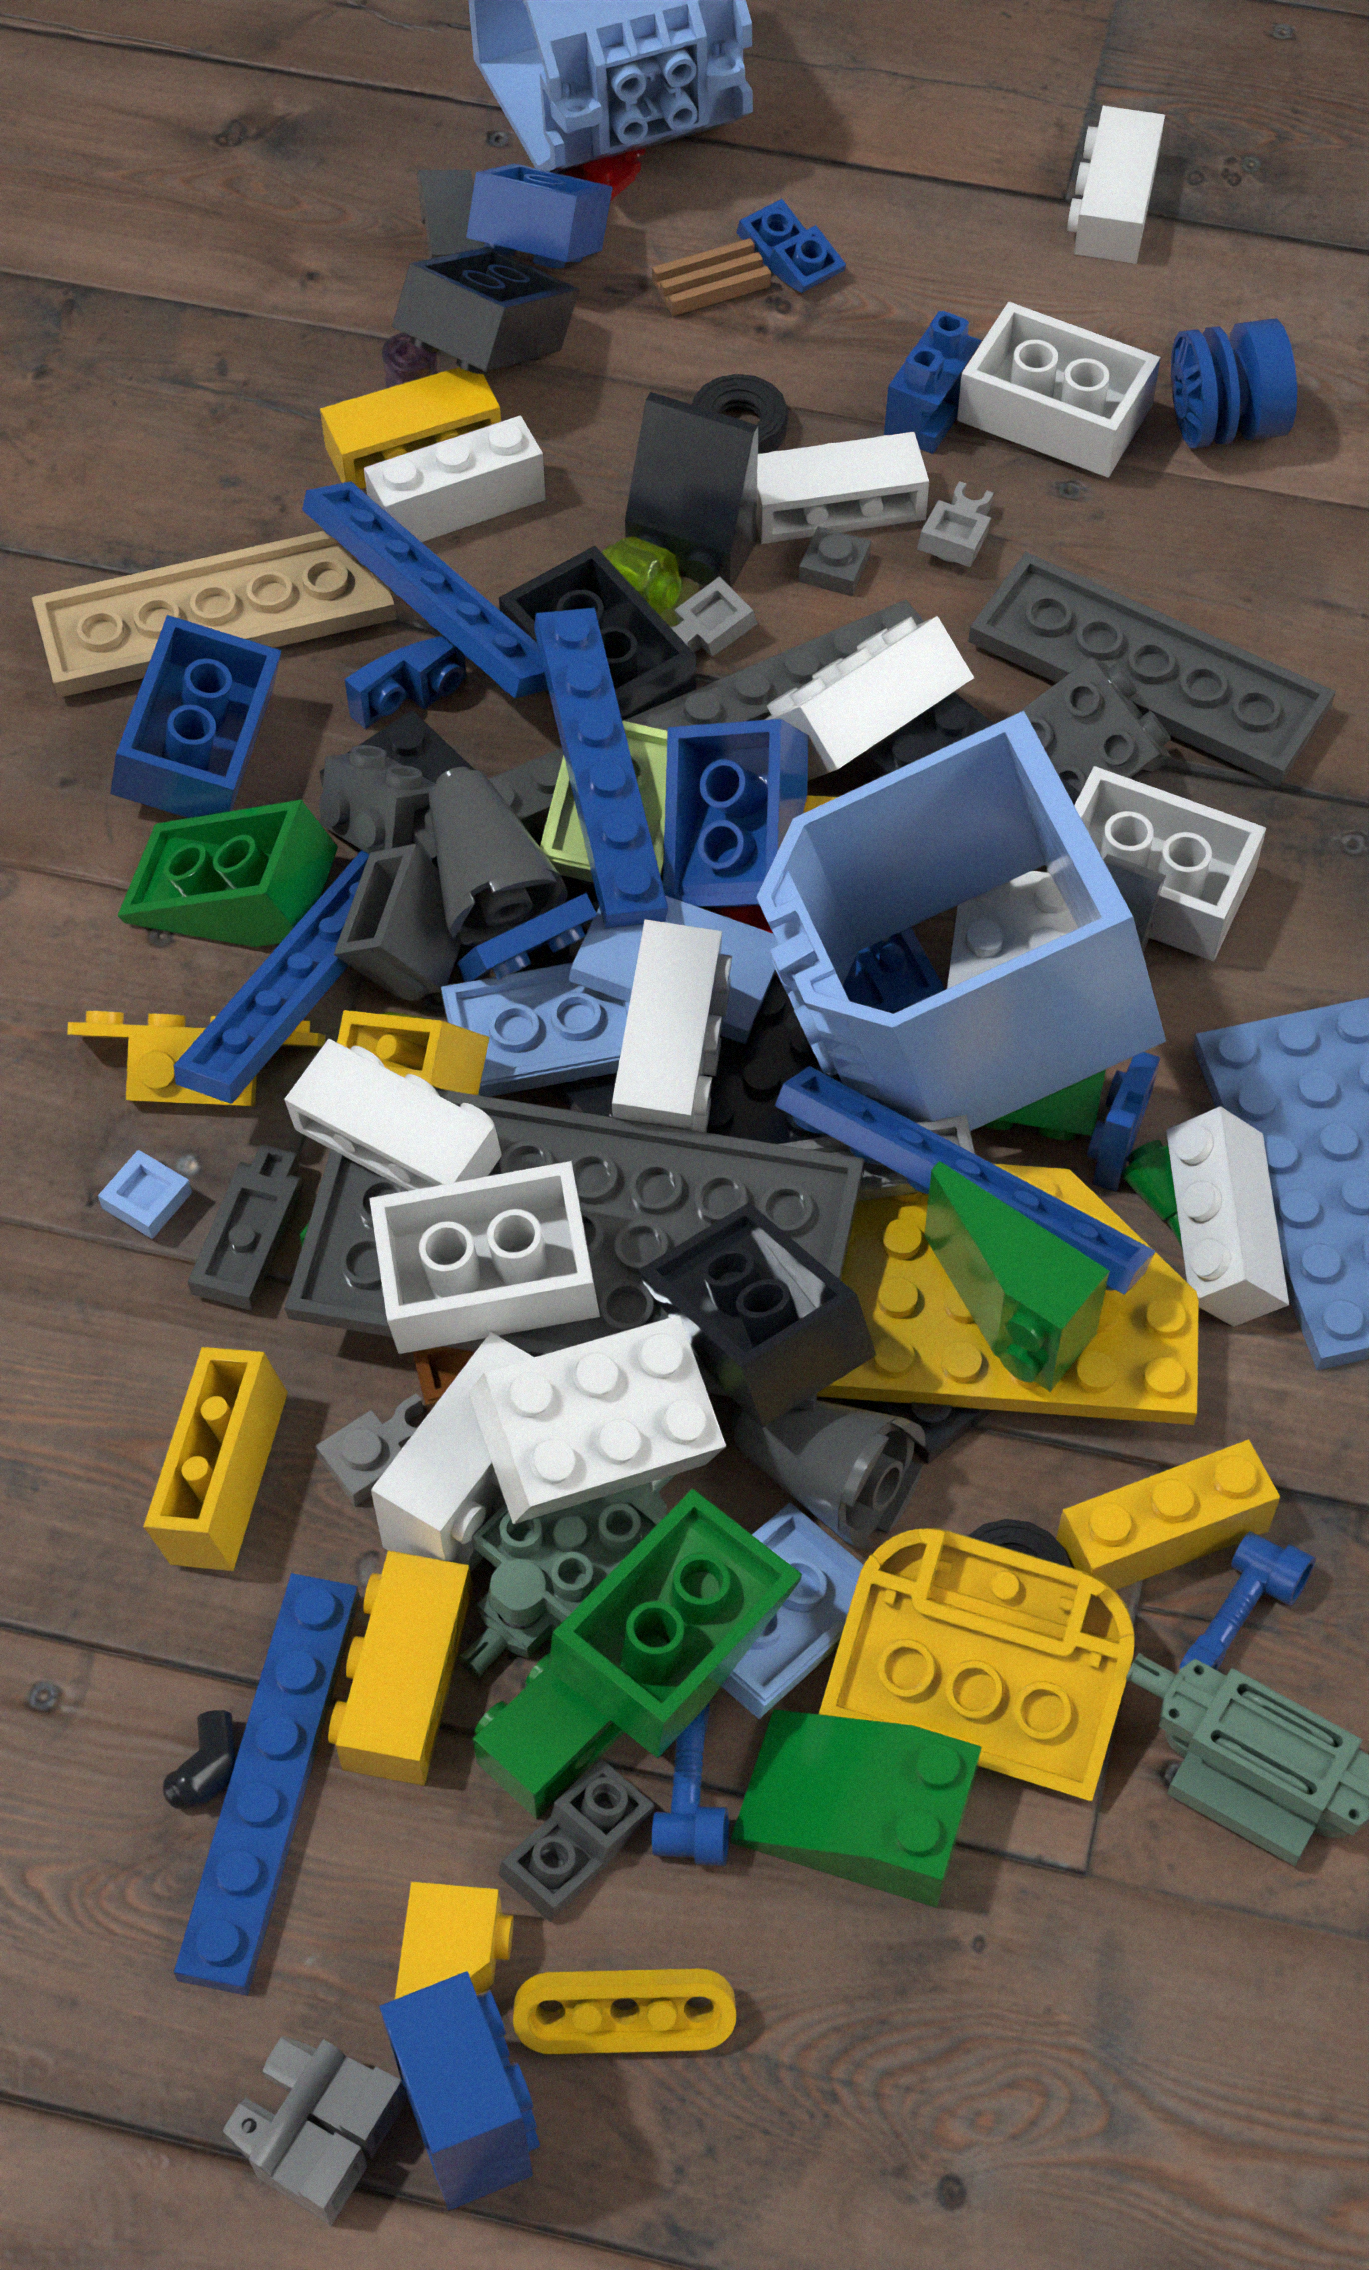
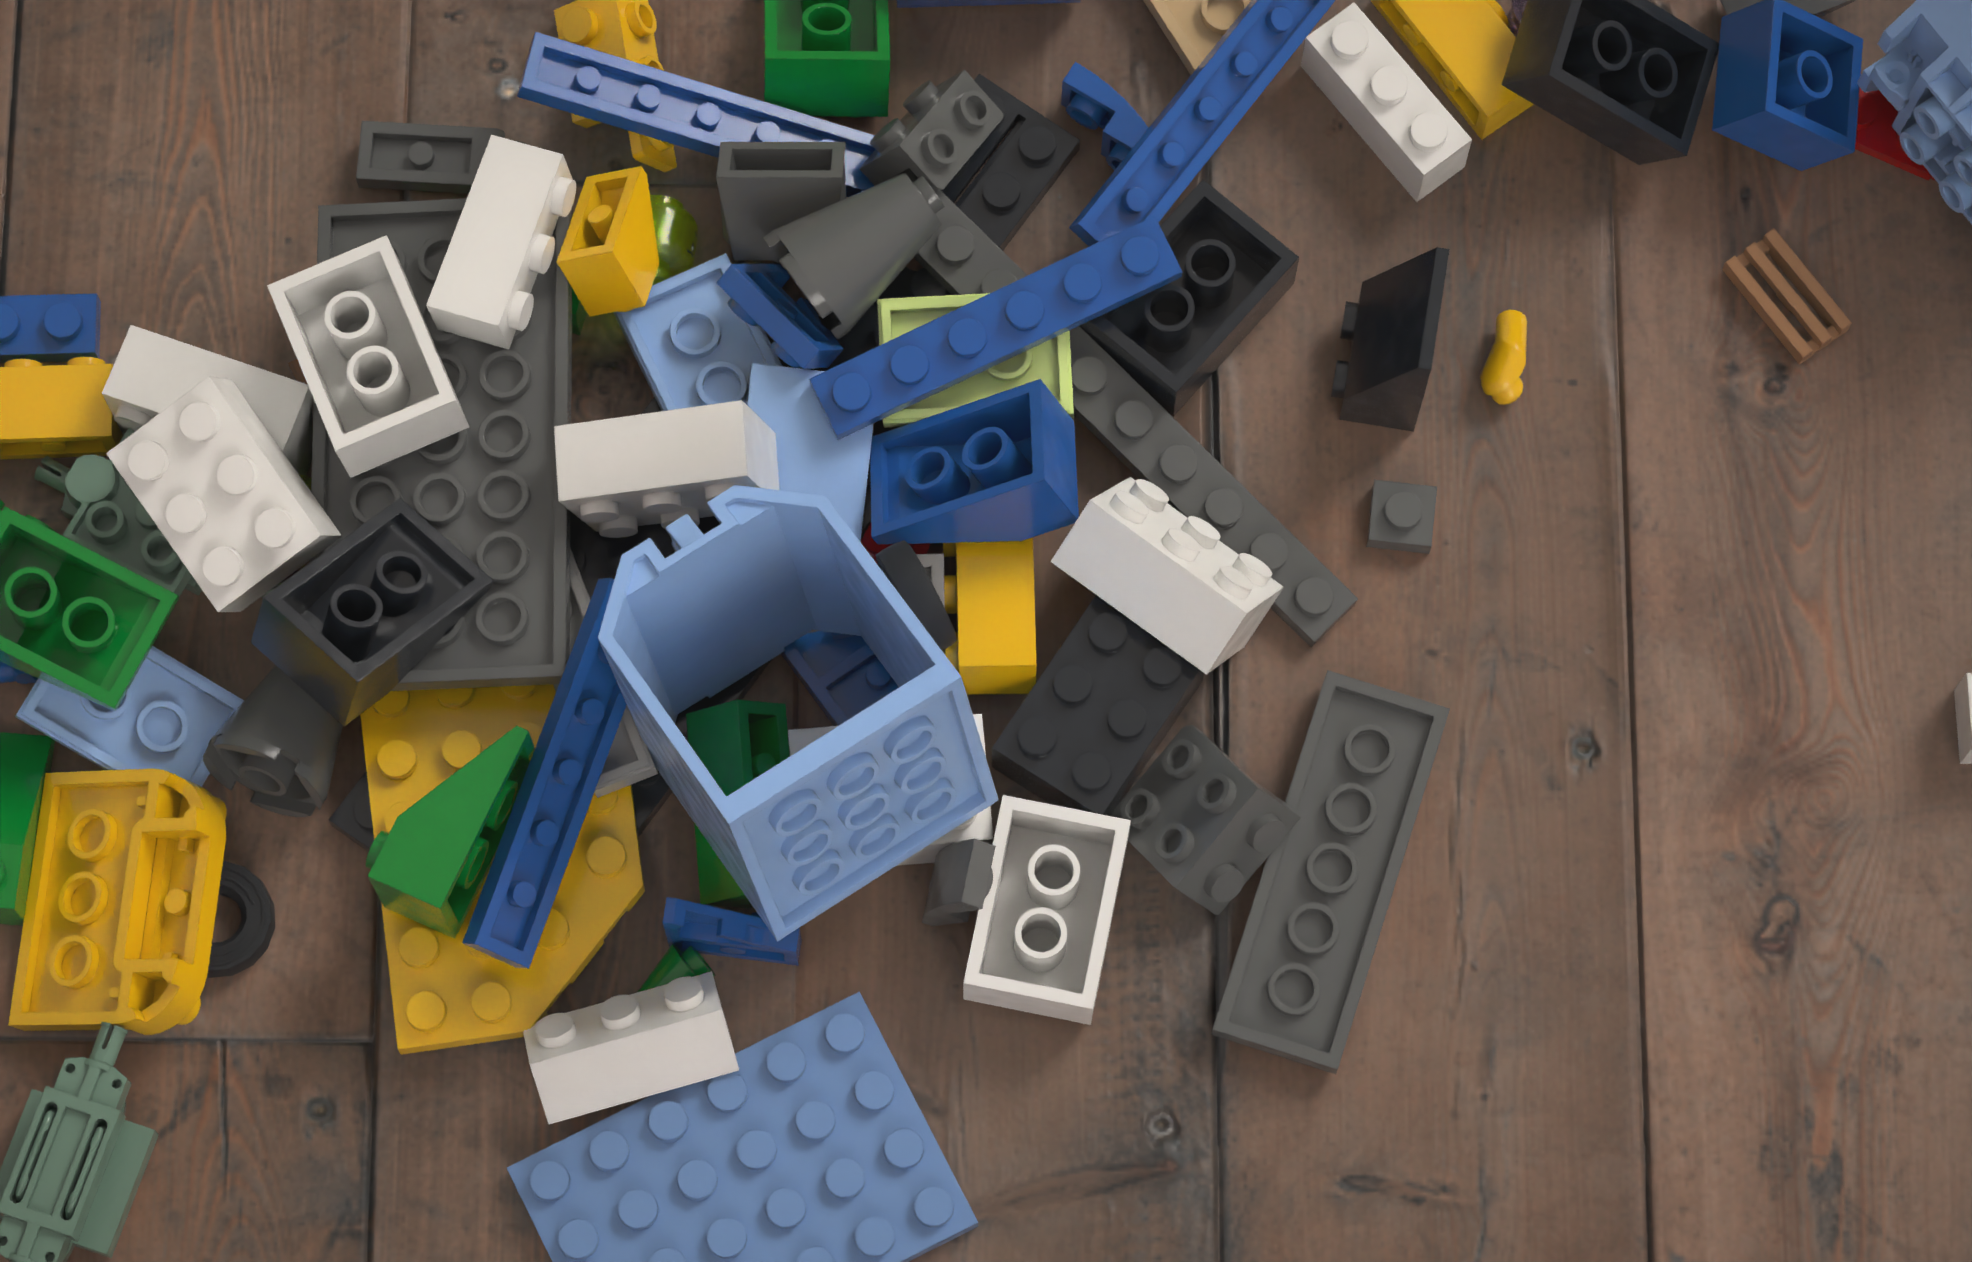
camera: 75 degrees right, 15 degrees up
light blue plate [98,1150,192,1239] -> none
yellow brick [143,1347,288,1571] -> none
light grey plate [315,1393,424,1506] -> none
clear neon green head [602,536,682,615] -> none
light grey plate [671,576,757,657] -> none
black tyre [692,374,789,454] -> none
blue slope [736,199,846,293] -> none
white brick [756,432,929,544] -> none
blue hips [884,311,982,454] -> none
light grey plate [917,481,994,567] -> none
white brick [957,302,1161,478] -> none
yellow brick [1056,1439,1280,1590] -> none
blue wheel [1171,318,1297,448] -> none
blue brick [1179,1531,1316,1670] -> none

